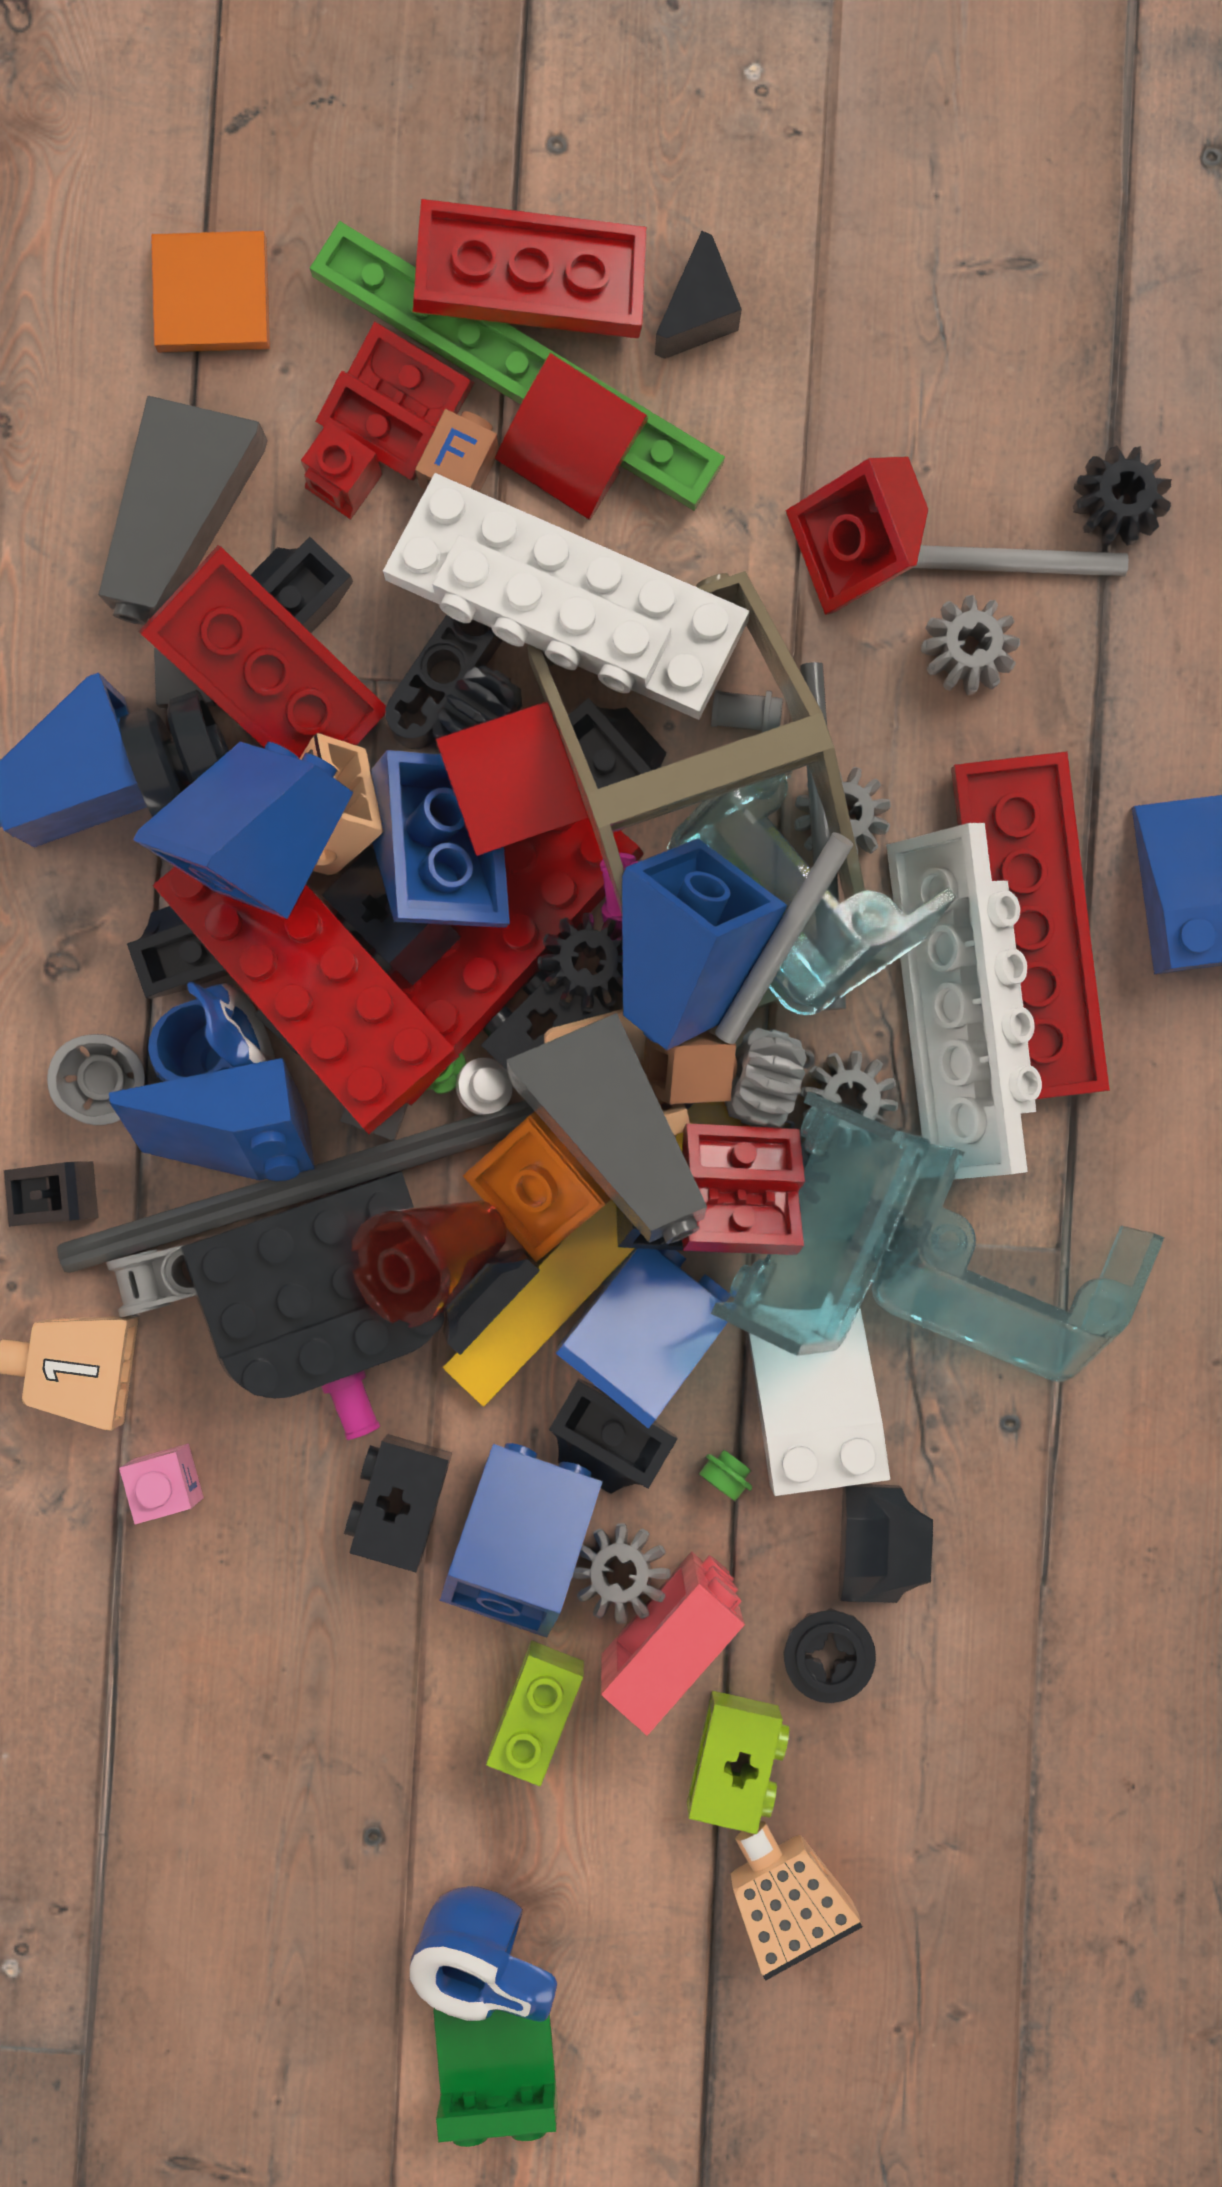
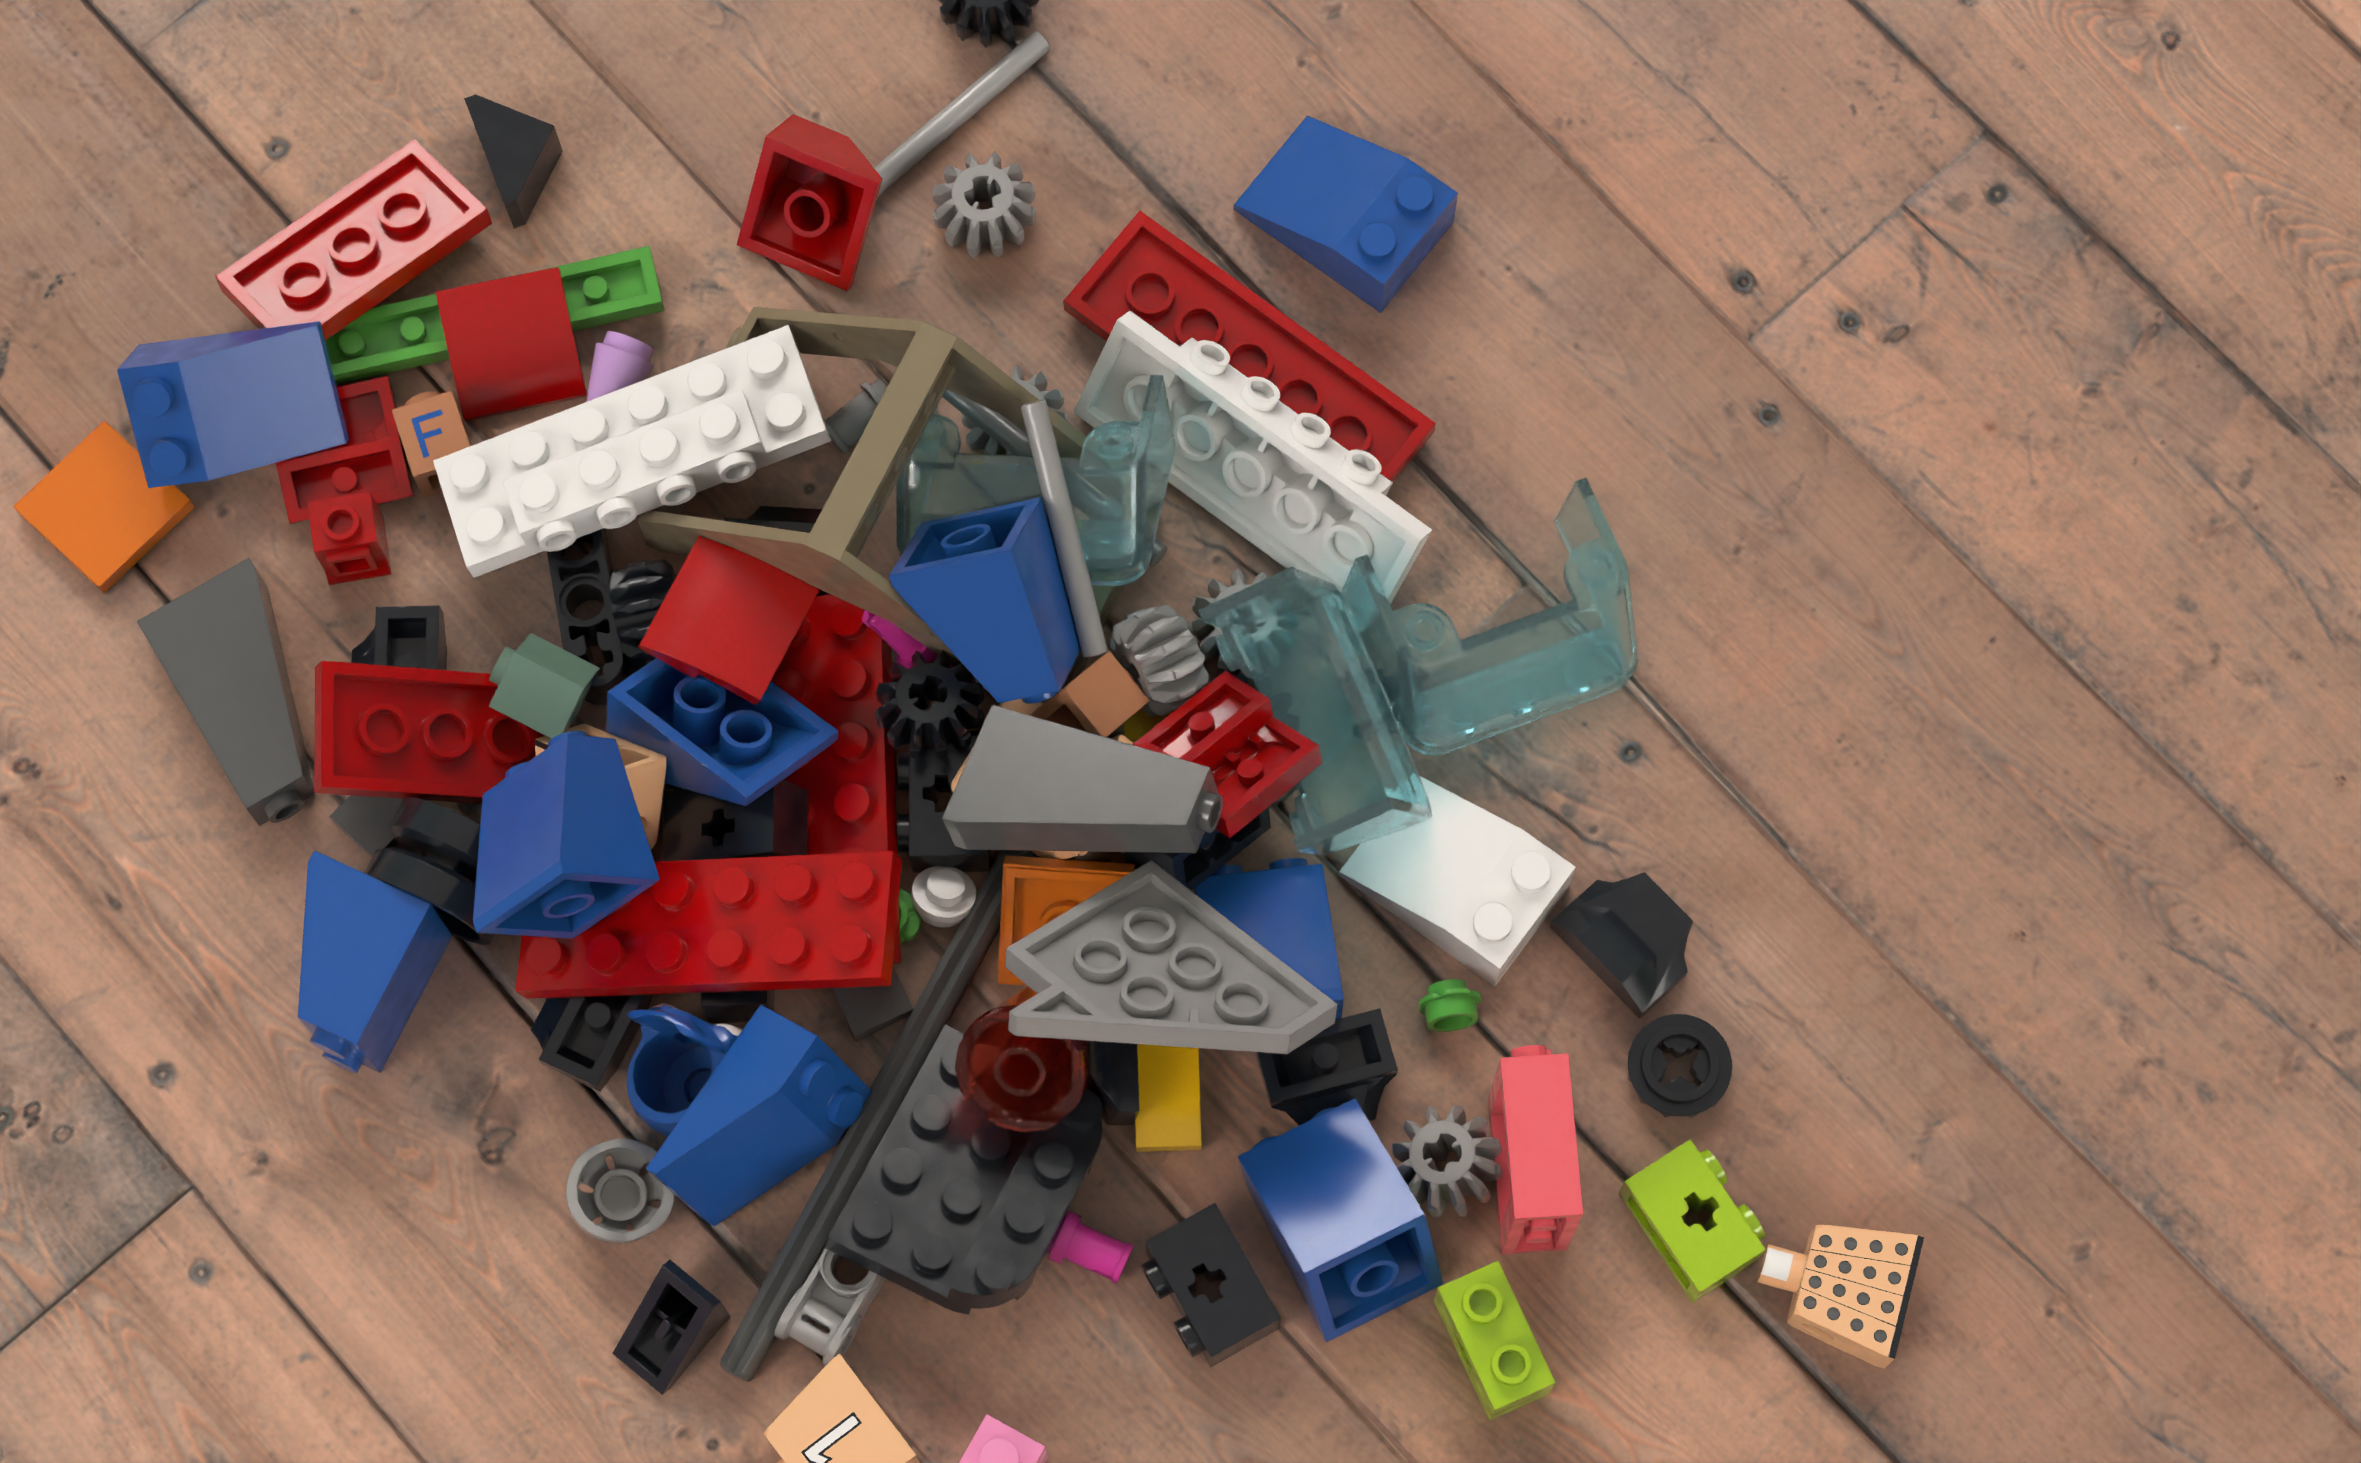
camera: 40 degrees left, 15 degrees down
none -> blue slope [117,321,349,488]
none -> sand green brick [489,633,600,738]
none -> lavender cone [586,331,654,402]
none -> light grey wing [1005,860,1337,1054]

